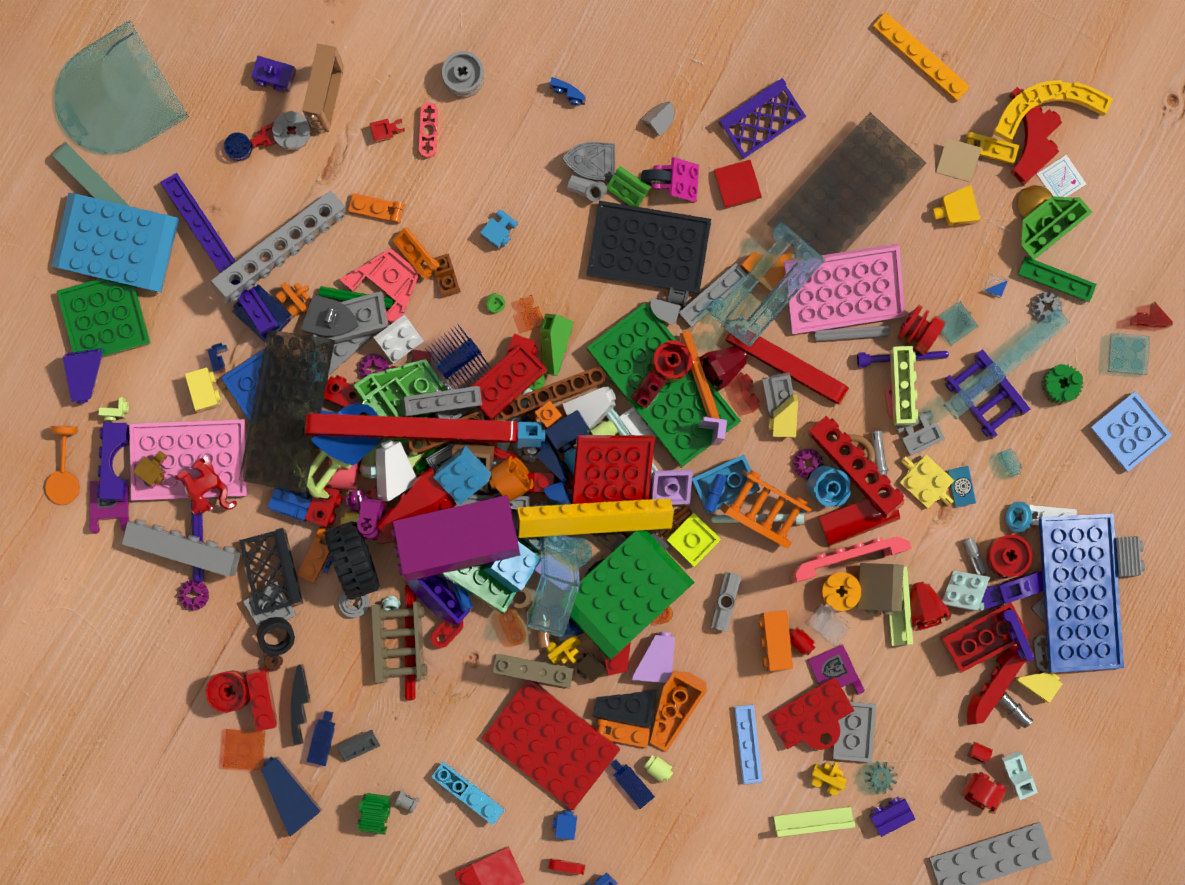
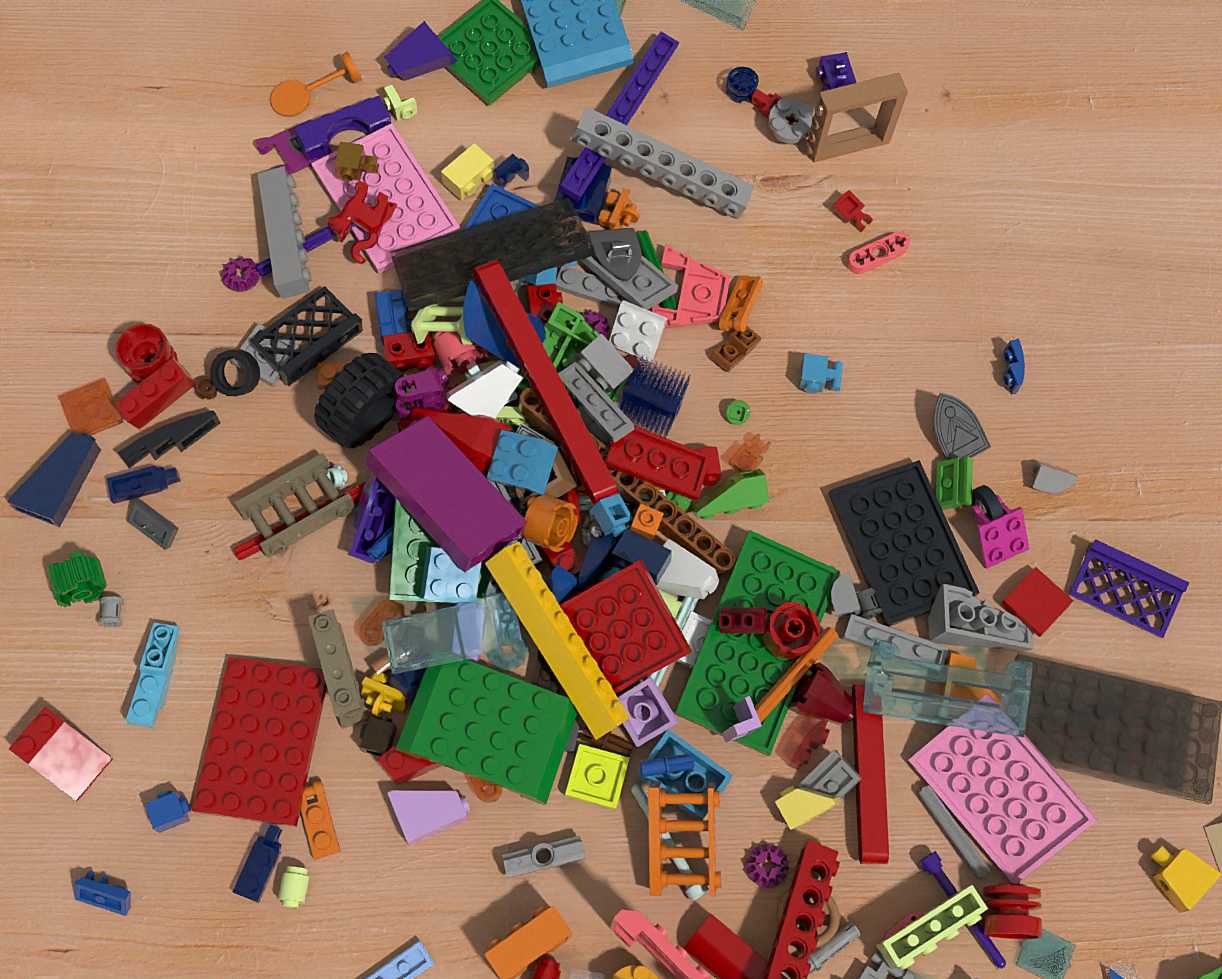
camera: 55 degrees right, 15 degrees down
light grey gear [339,591,370,618] -> none
orange plate [349,193,405,223] -> none
red plate [431,620,464,648] -> none
light grey wheel [442,51,484,98] -> none
red beam [548,858,586,875] -> none
light grey piece [567,174,607,202] -> none
black wing [593,690,657,728] -> none
orange wedge [650,670,707,752] -> none
dark azure brick [806,465,851,507] -> none
none -> light grey brick [575,333,634,394]
none -> light grey wedge [928,584,1033,650]

